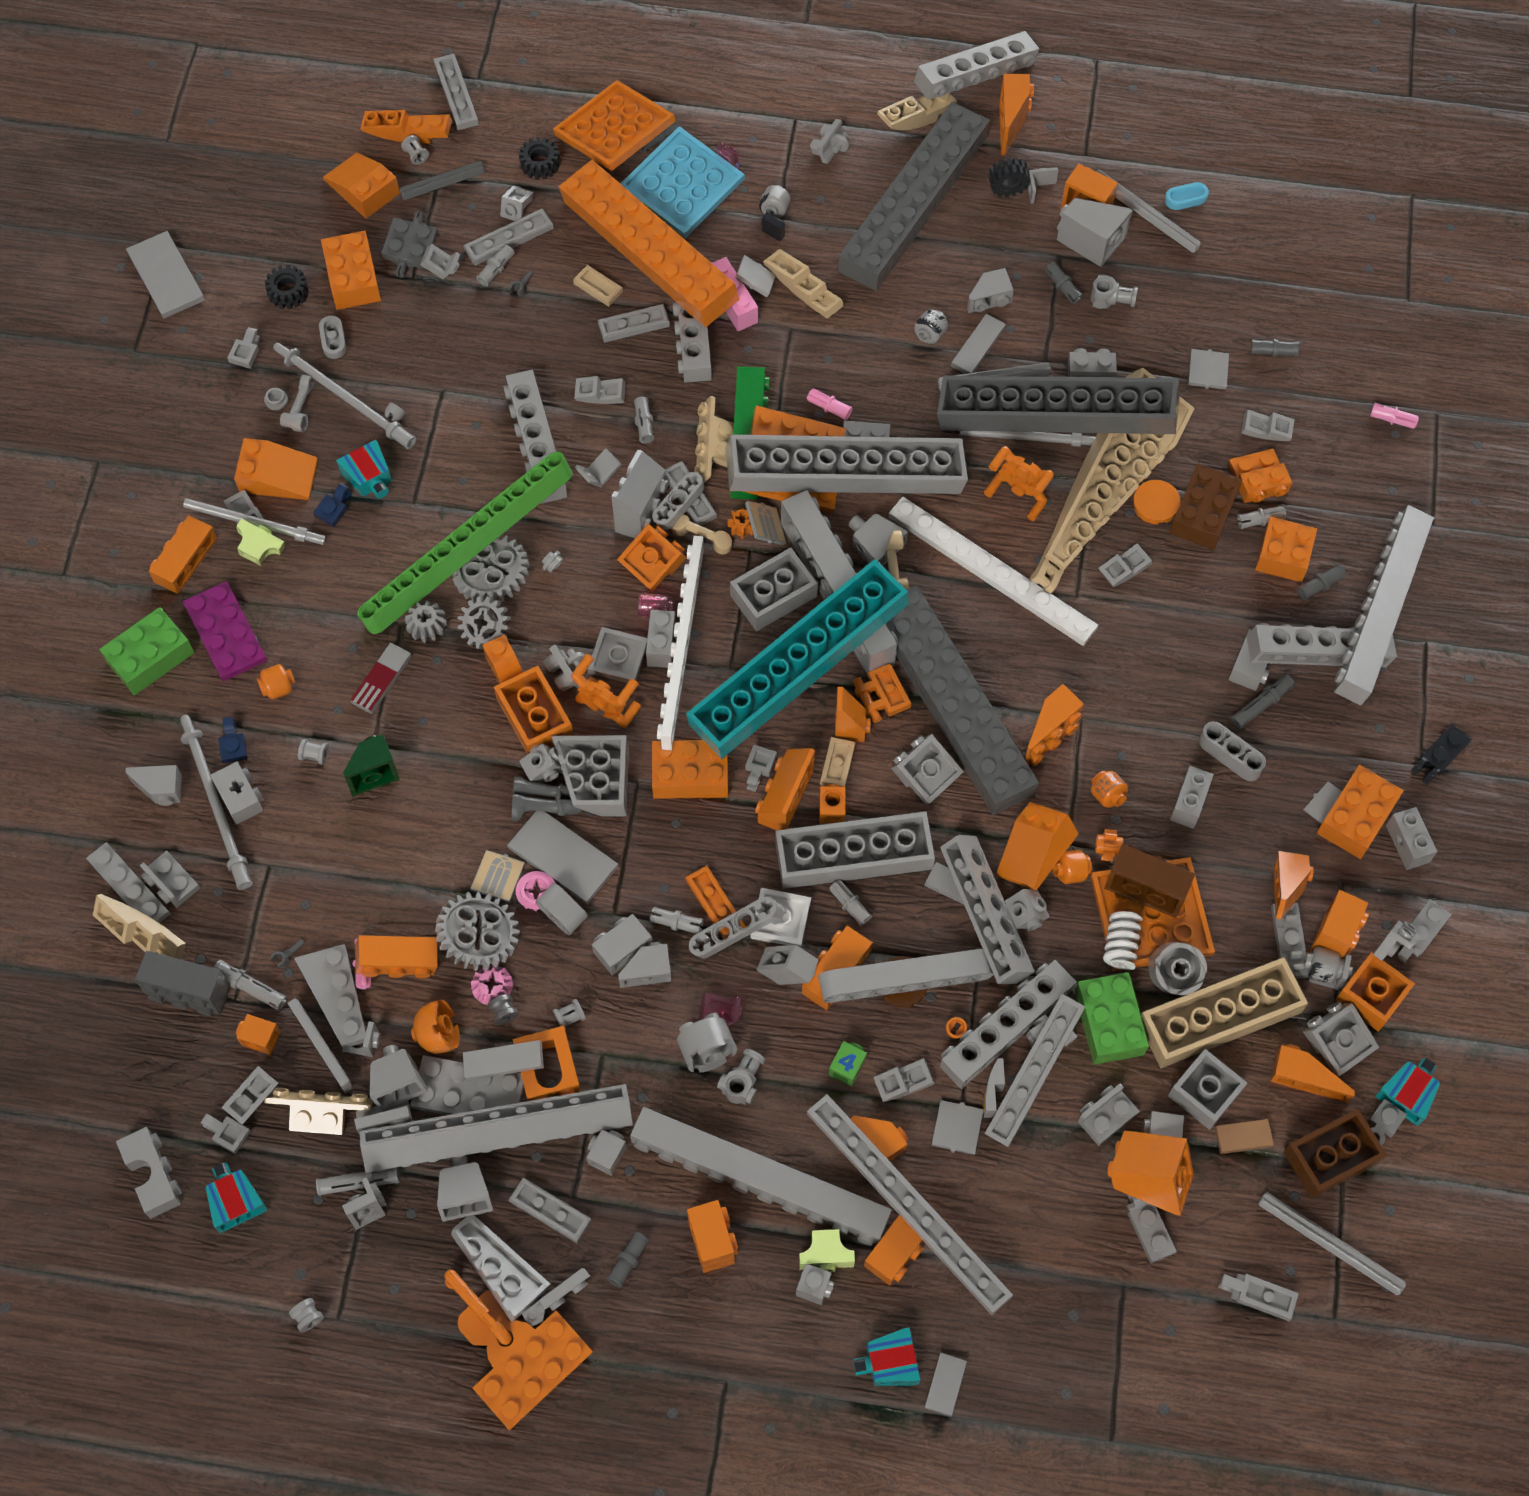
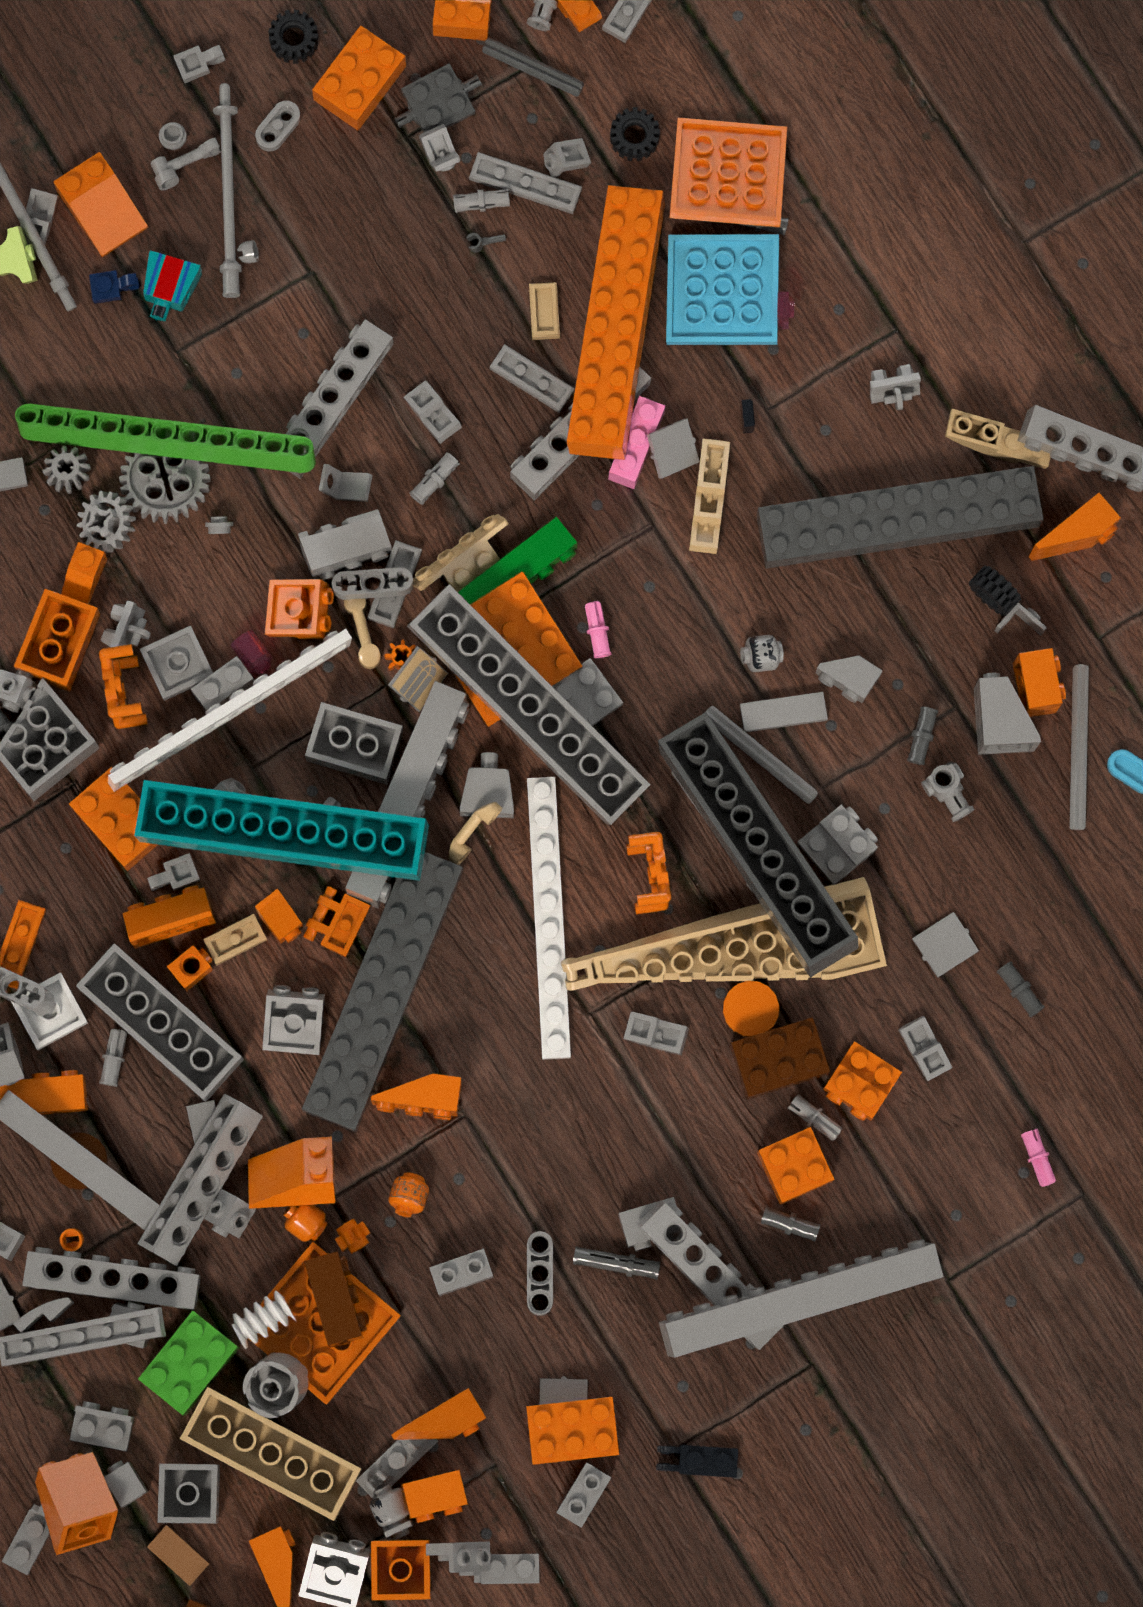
camera: 45 degrees right, 15 degrees up
light grey head [759,185,790,218] -> none

